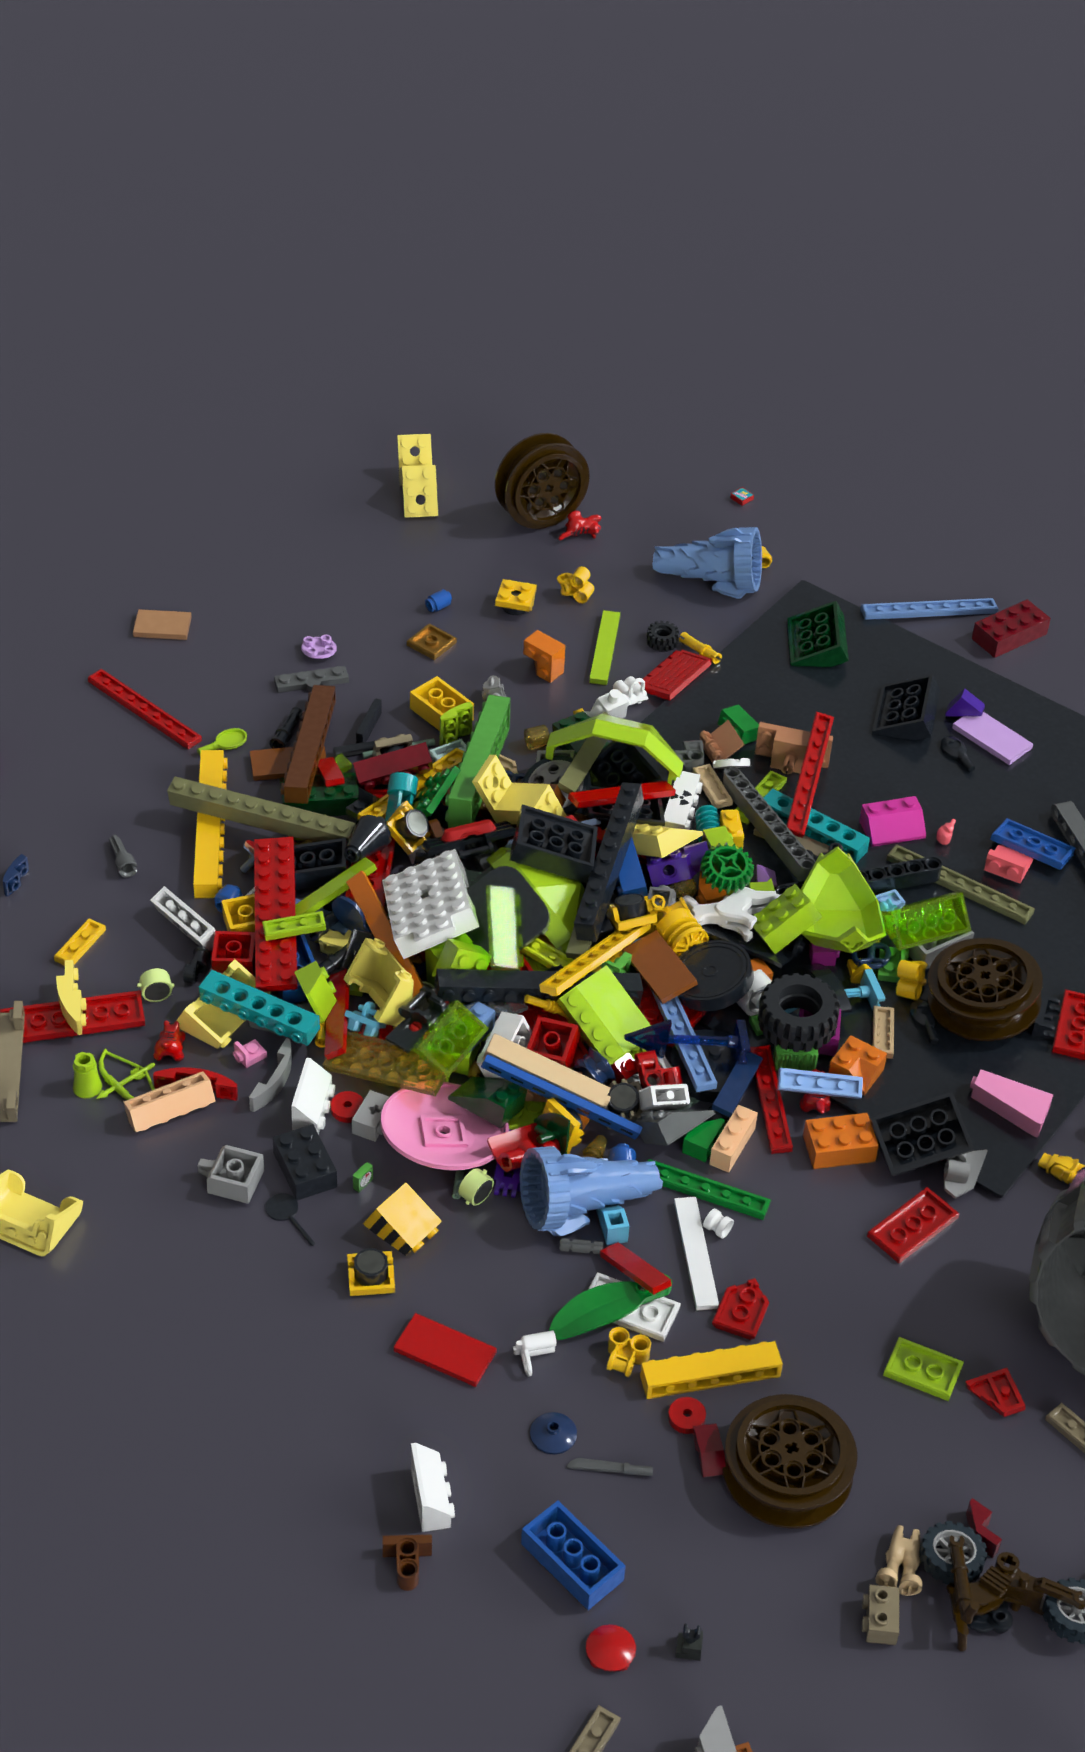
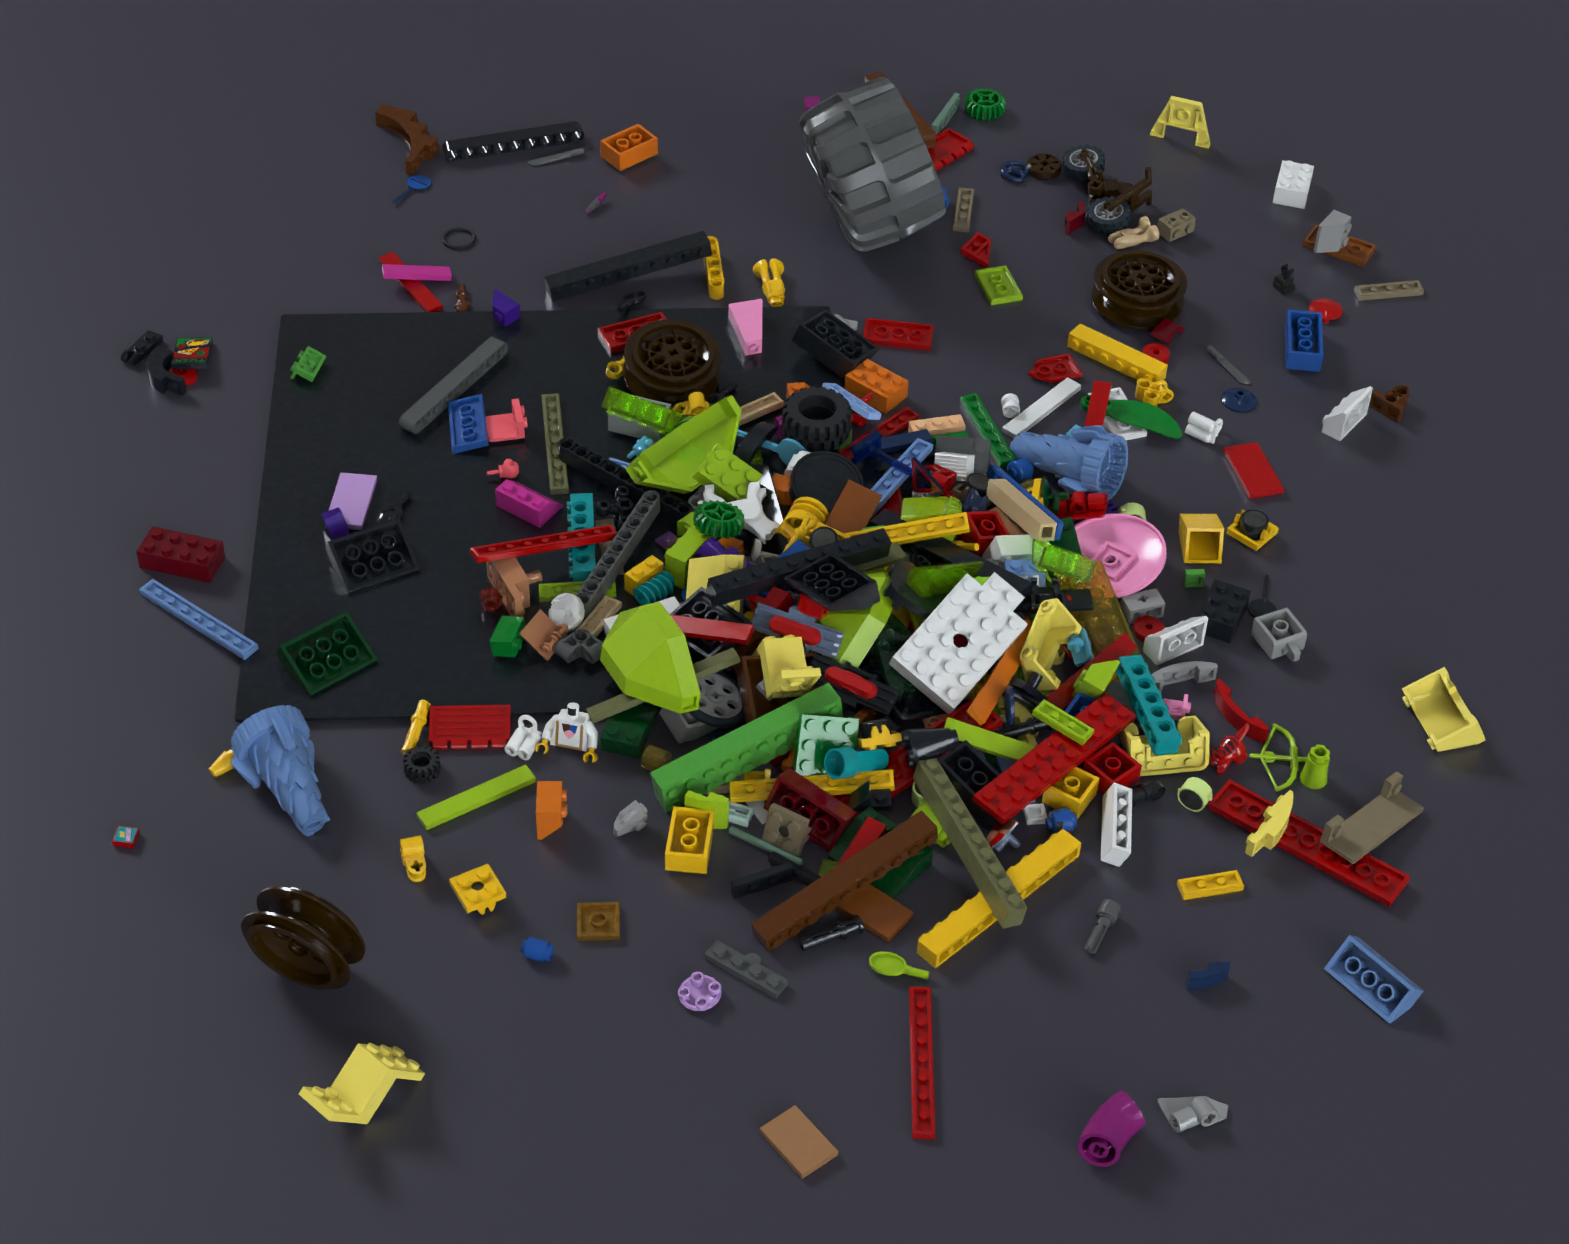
camera: 130 degrees left, 0 degrees up
light nougat brick [124,1071,216,1132] -> none

